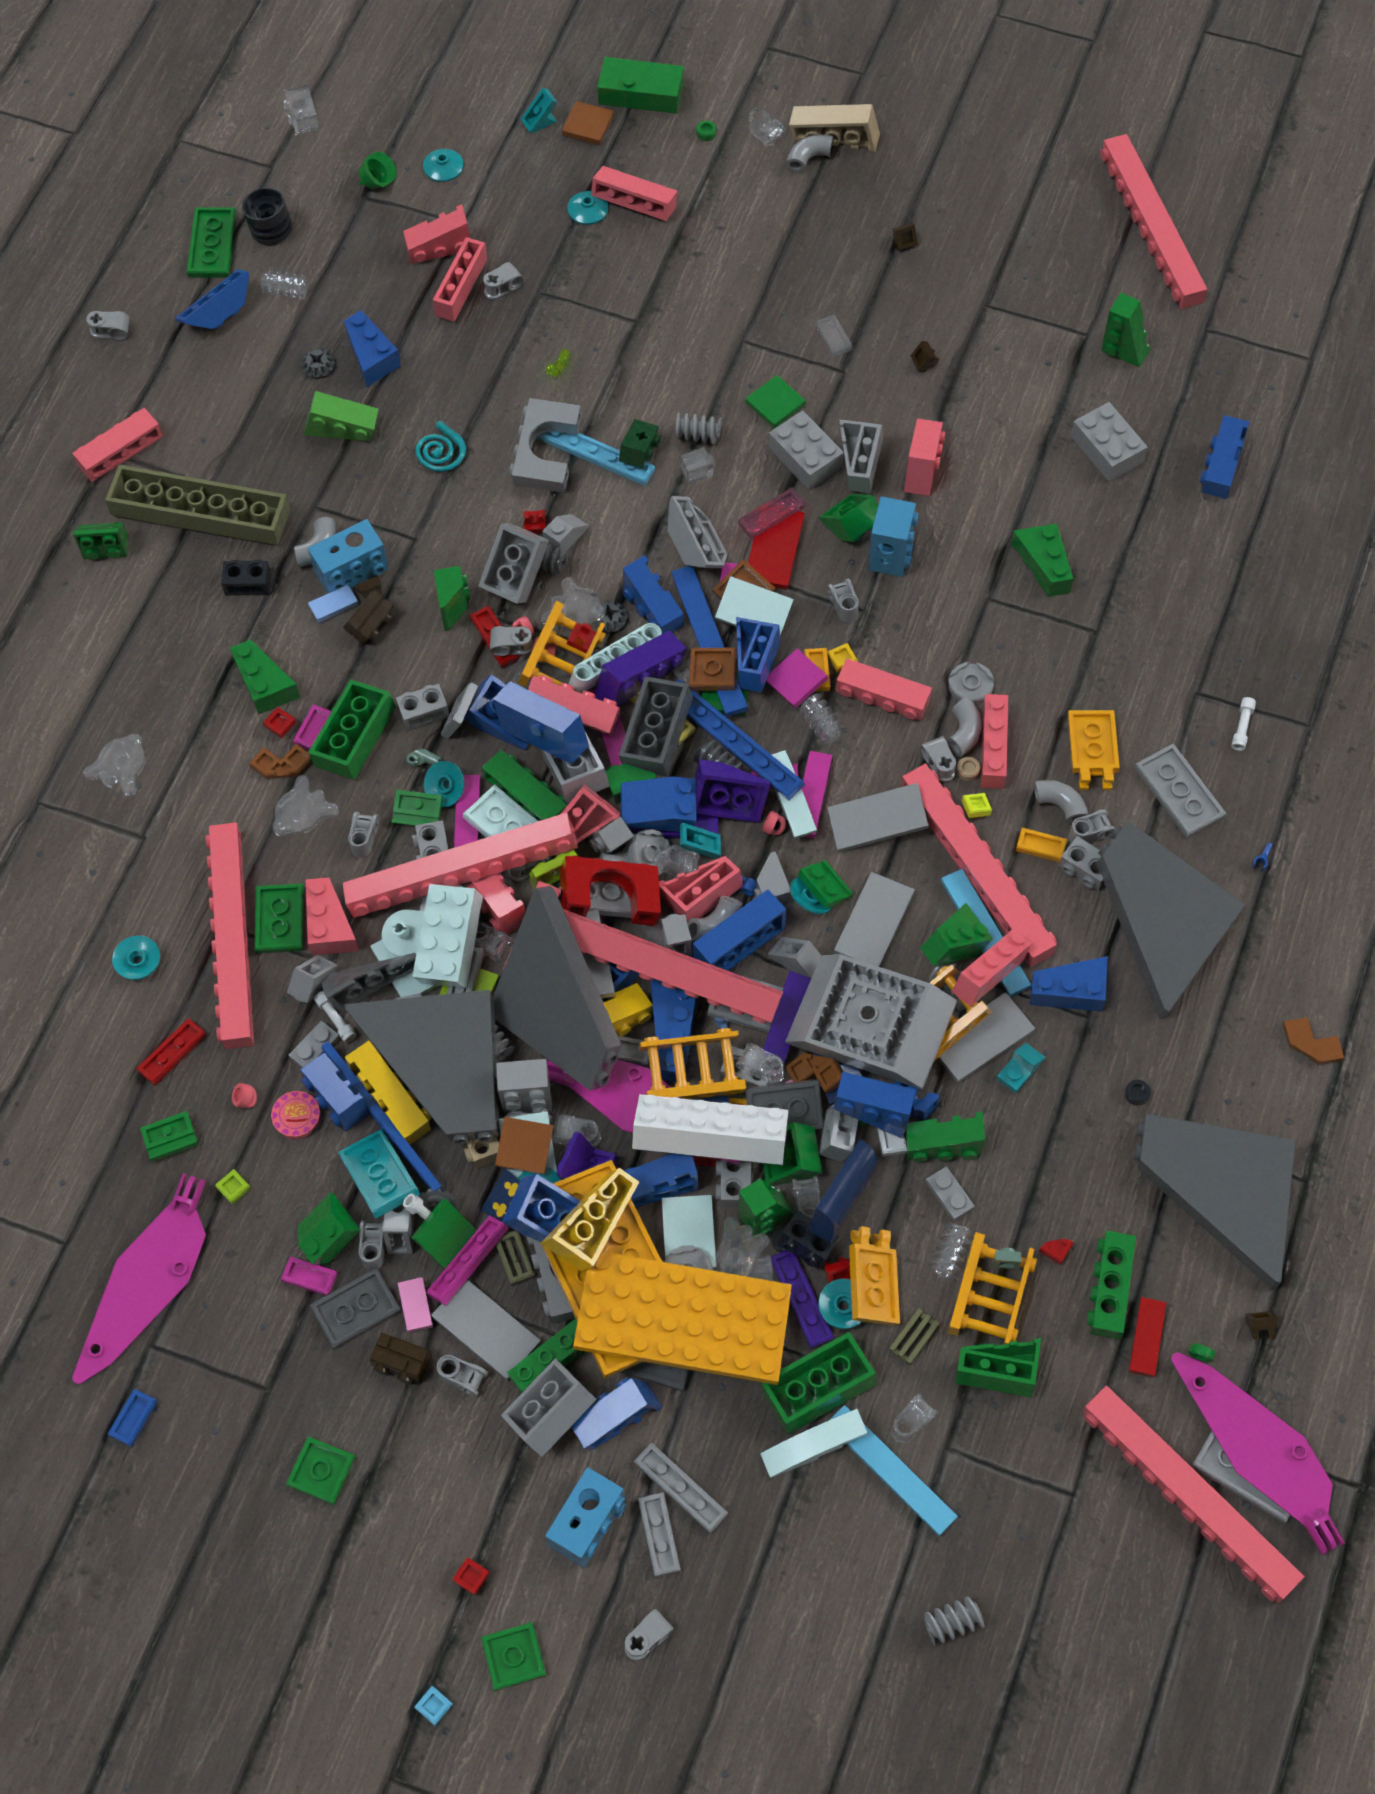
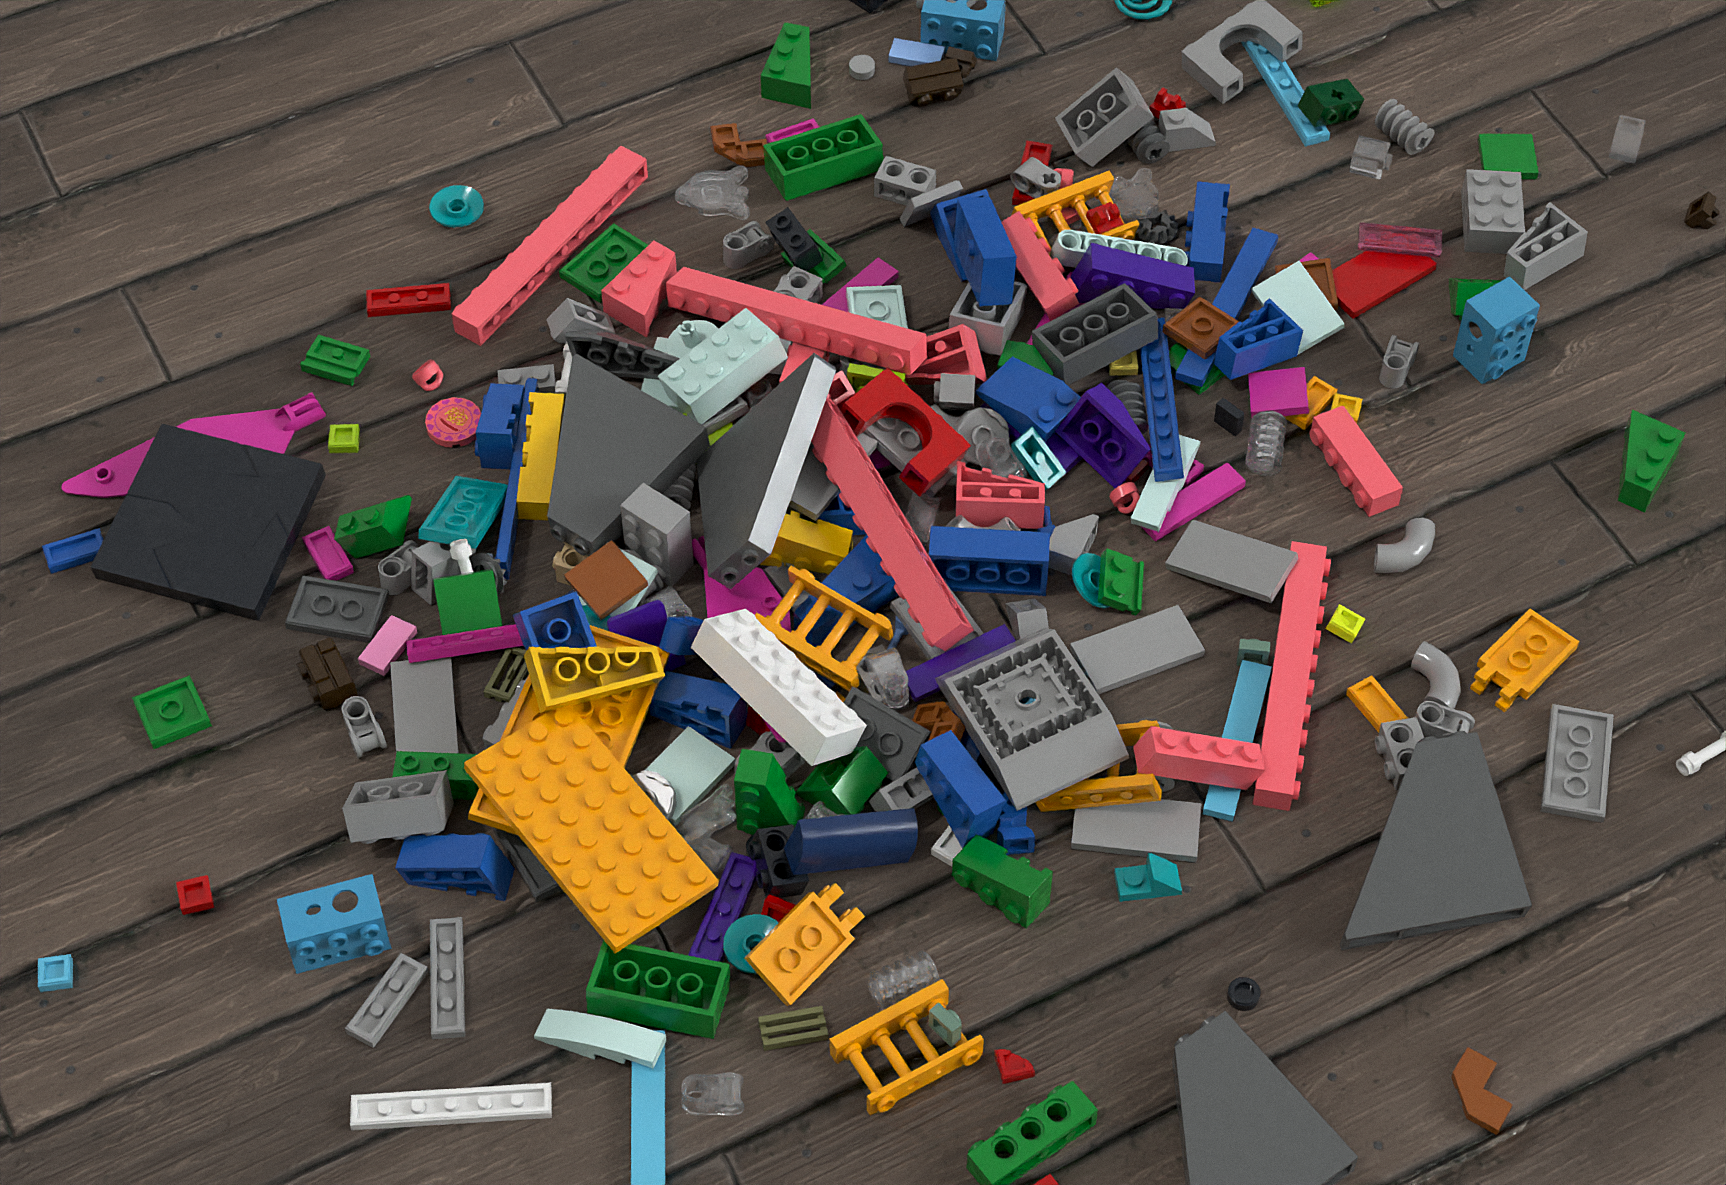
camera: 40 degrees right, 10 degrees down
clear tile [83,734,146,796] -> none
red plate [263,707,296,739] -> none
sand green arm [406,749,442,766] -> none
teal dish [424,761,465,807] -> none
green slope [433,566,470,632] -> none
green tile [481,1622,546,1692] -> none
green brick [482,749,568,821] -> none
light grey piece [625,1609,674,1661] -> none
light grey brick [661,914,692,957] -> none
light grey wedge [667,496,727,568] -> none
coral wedge [904,418,946,496] -> none
light grey piece [920,736,956,783] -> none
green wedge [920,903,993,967] -> none
light grey plate [925,1166,975,1222] -> none
light grey tile [948,662,994,704] -> none
green wedge [955,1338,1041,1398] -> none
tan tile [957,757,980,781] -> none
coral brick [981,694,1008,789] -> none
blue wedge [1029,956,1108,1012] -> none
blue hand [1252,843,1273,872] -> none
none -> black tile [90,424,326,621]
none -> white tile [350,1083,552,1130]
none -> blue beam [659,616,704,655]
none -> black brick [765,207,824,271]
none -> light grey tile [849,55,875,80]
none -> black tile [1214,398,1245,437]
none -> sand green plate [1236,639,1270,666]

